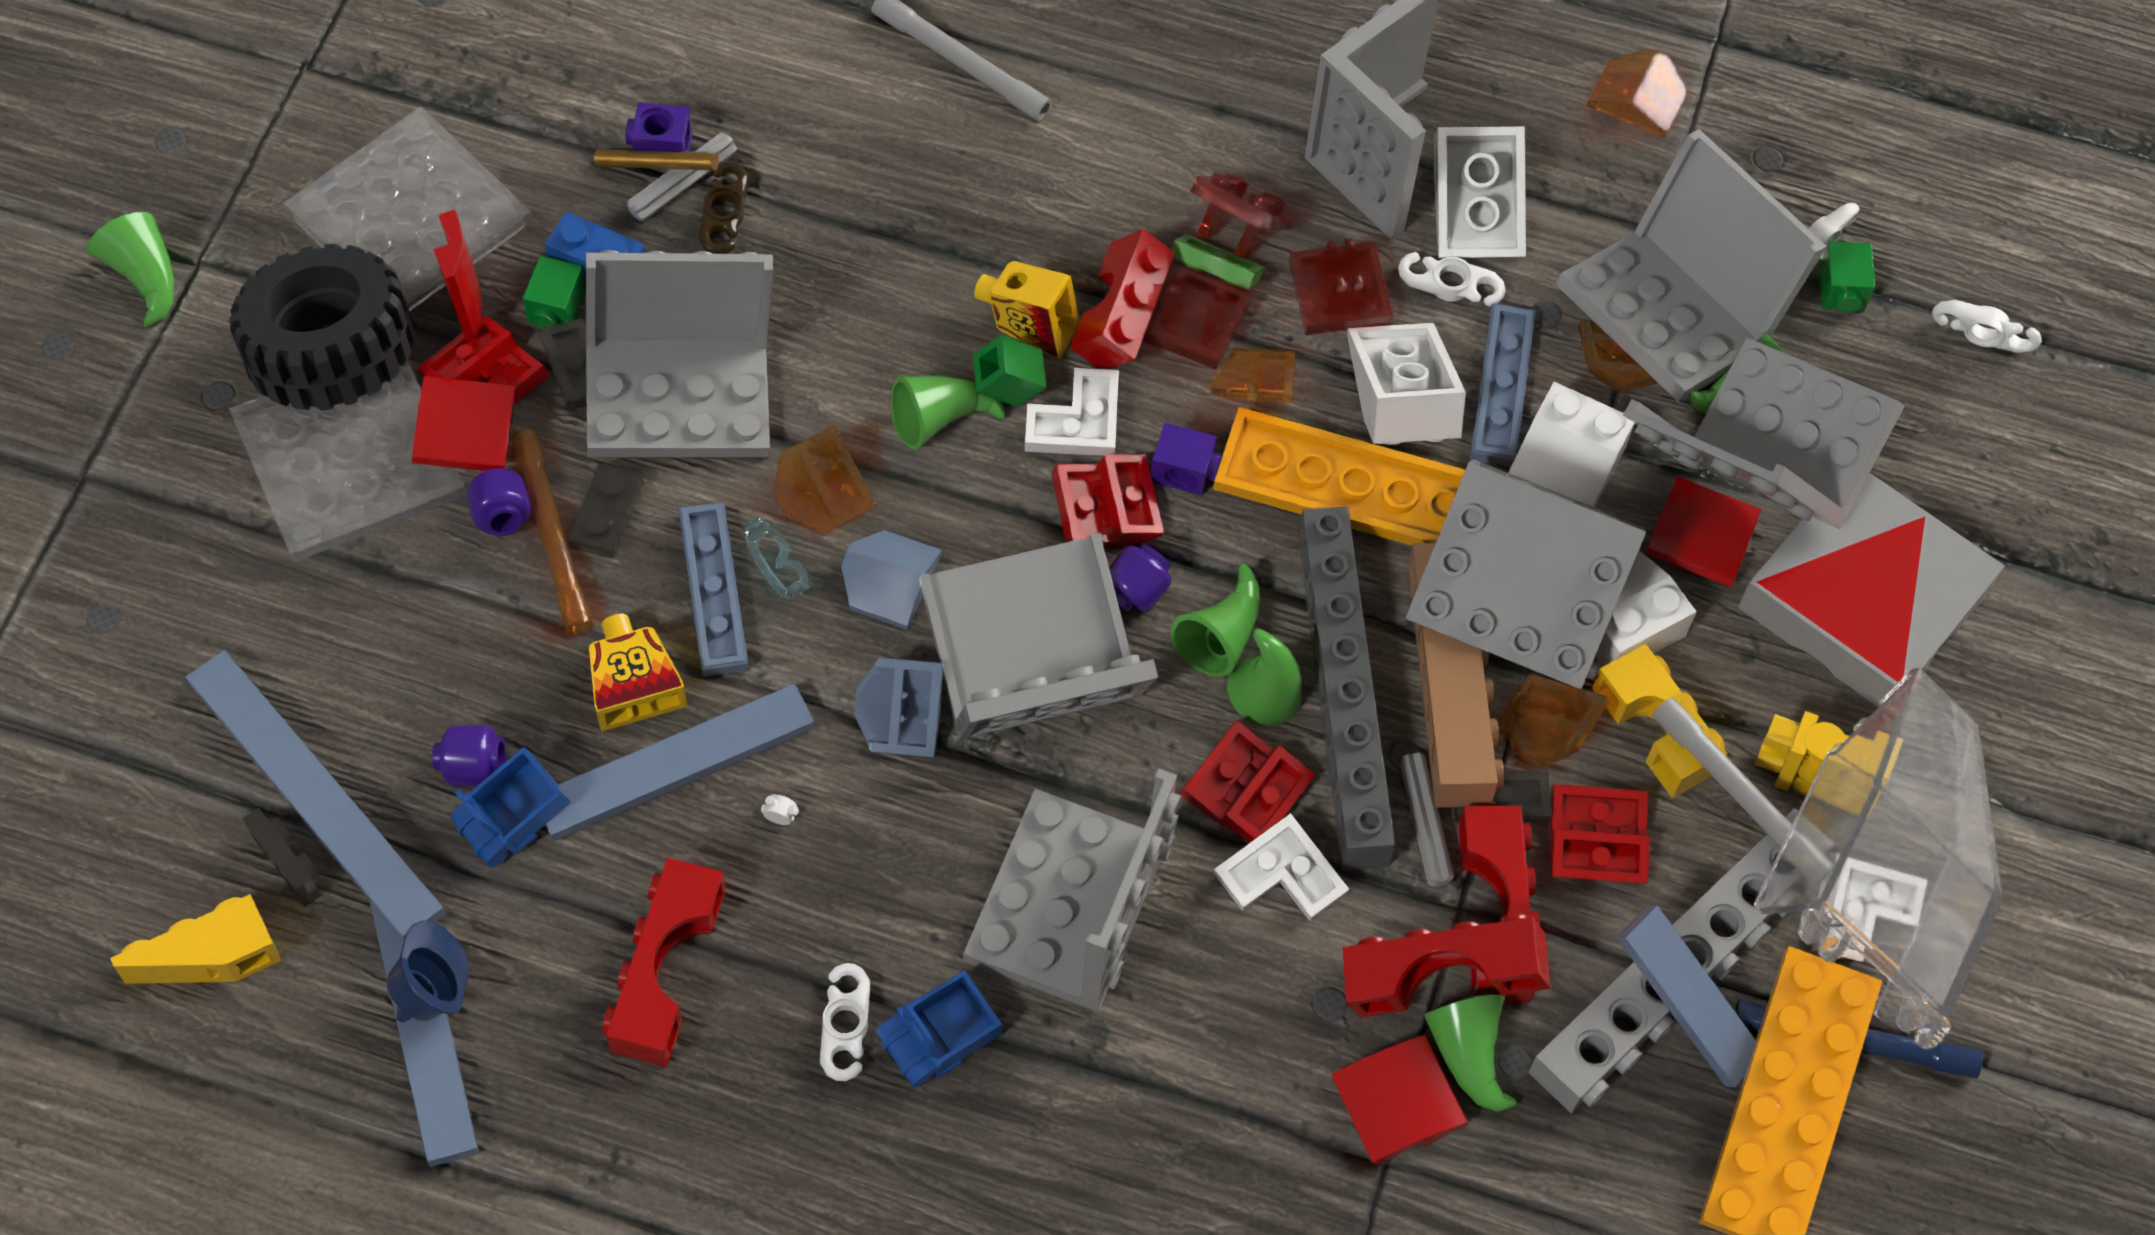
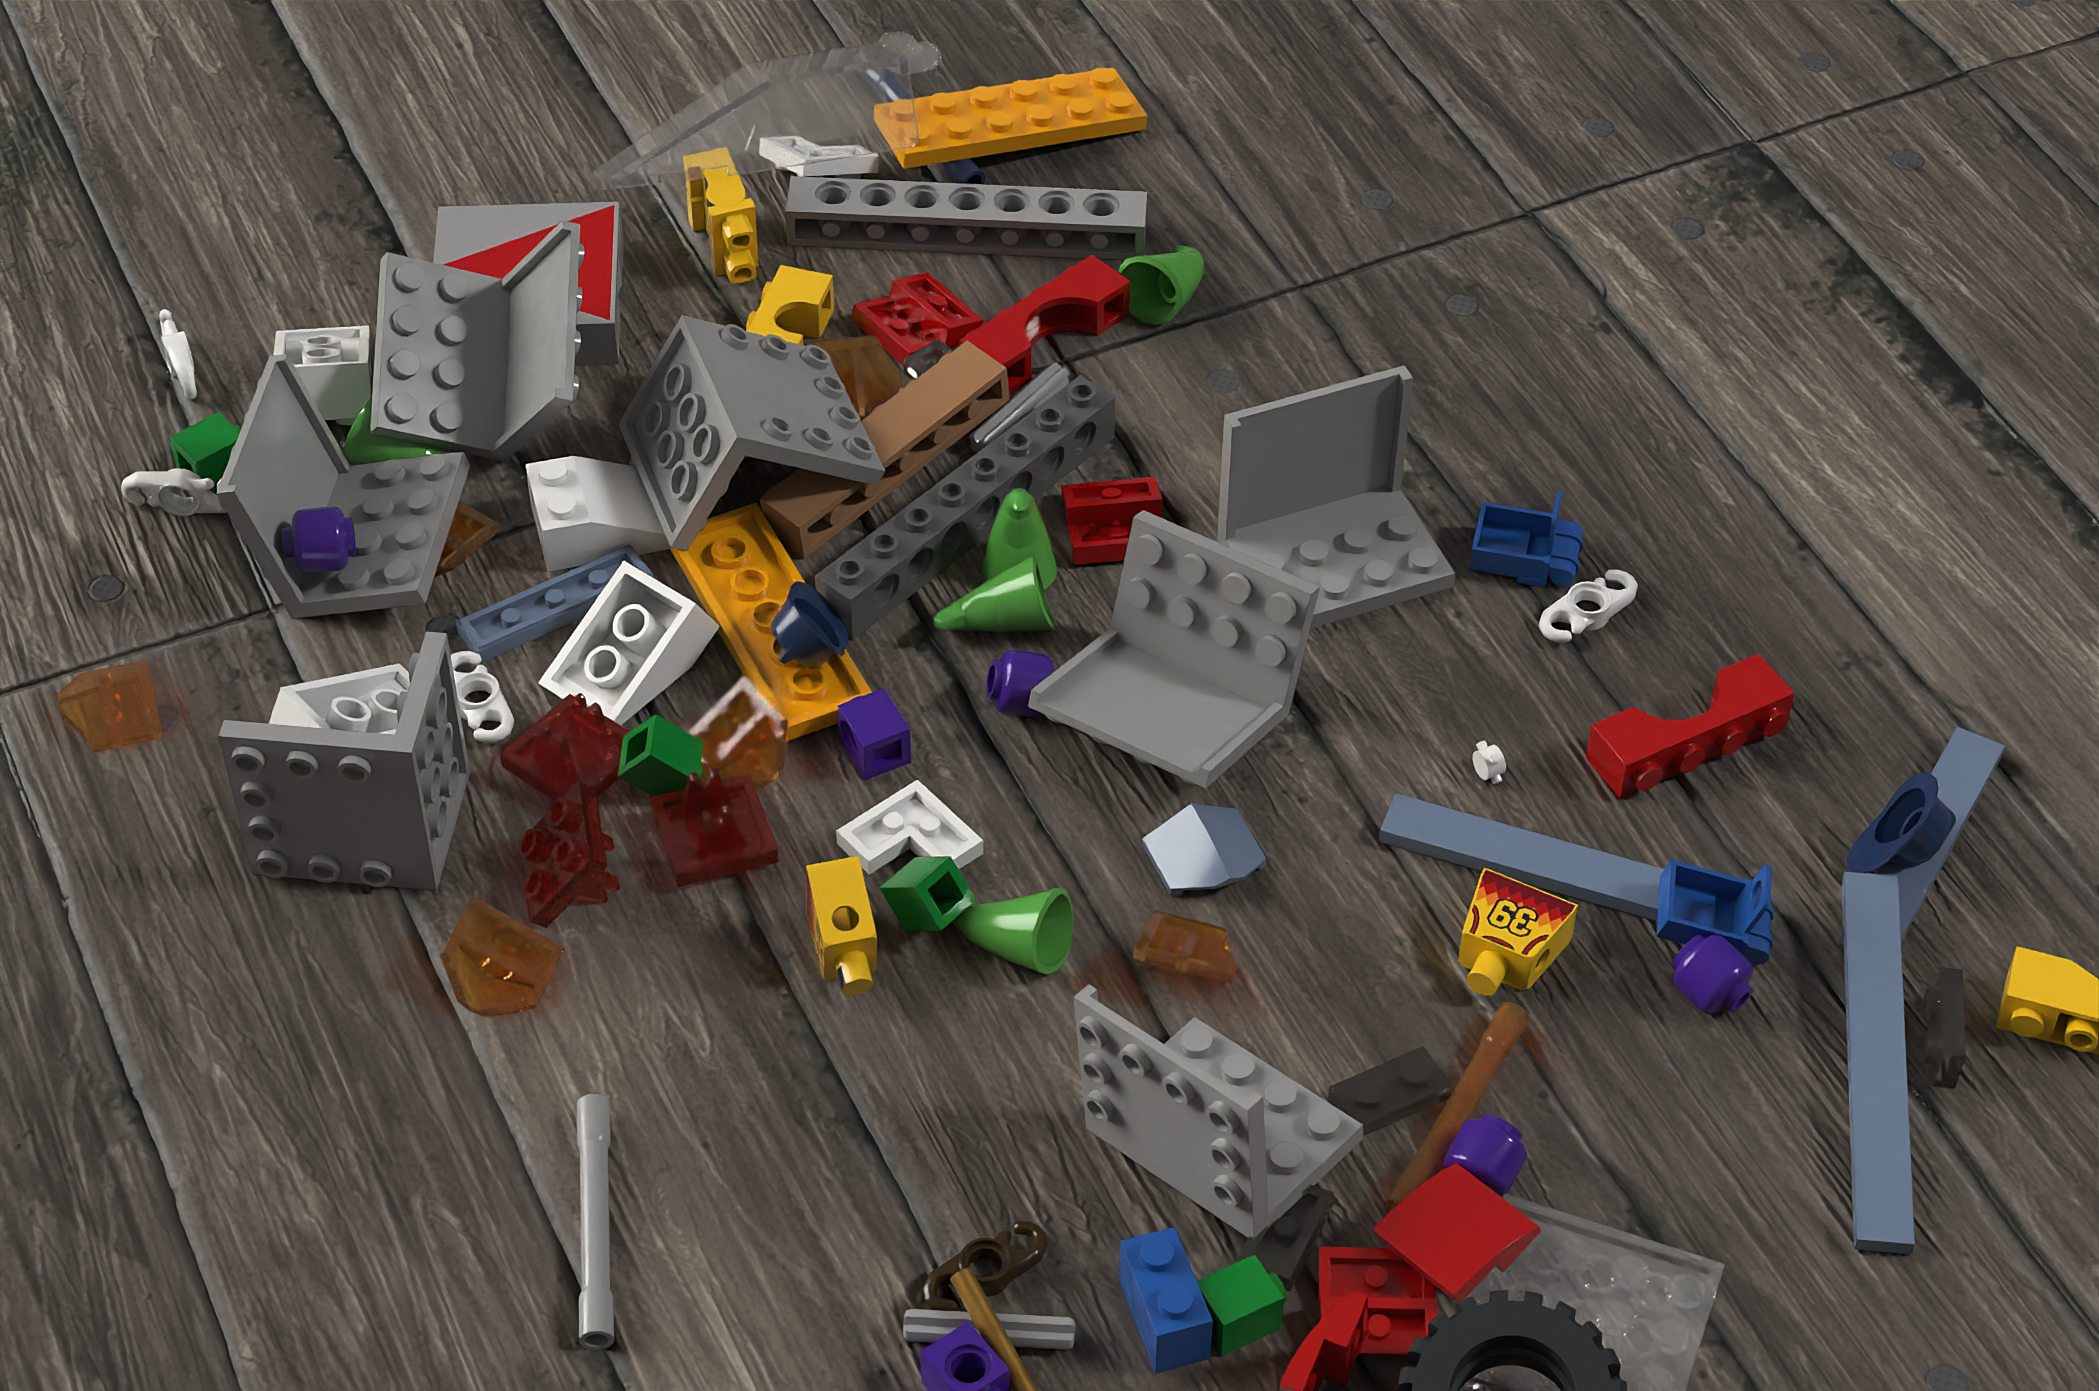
camera: 130 degrees left, 15 degrees down
sand blue tile [679,502,749,677] -> none
clear light blue helmet [744,516,811,600] -> none
sand blue slope [854,657,943,757] -> none
red slope [1051,454,1164,549] -> none
red arch [1070,228,1175,370] -> none
bright green plate [1171,234,1265,291] -> none
white plate [1213,813,1349,921] -> none
red slope [1331,1035,1469,1166] -> none
red arch [1342,914,1551,1018] -> none
sand blue tile [1616,905,1756,1087] -> none
red slope [1645,476,1762,587] -> none
light grey piece [1652,697,1839,890] -> none
none -> white slope [273,326,373,425]
none -> dark purple head [282,506,356,574]
none -> clear orange slope [440,895,565,1017]
none -> green brick [618,714,704,804]
none -> dark blue piece [770,581,848,669]

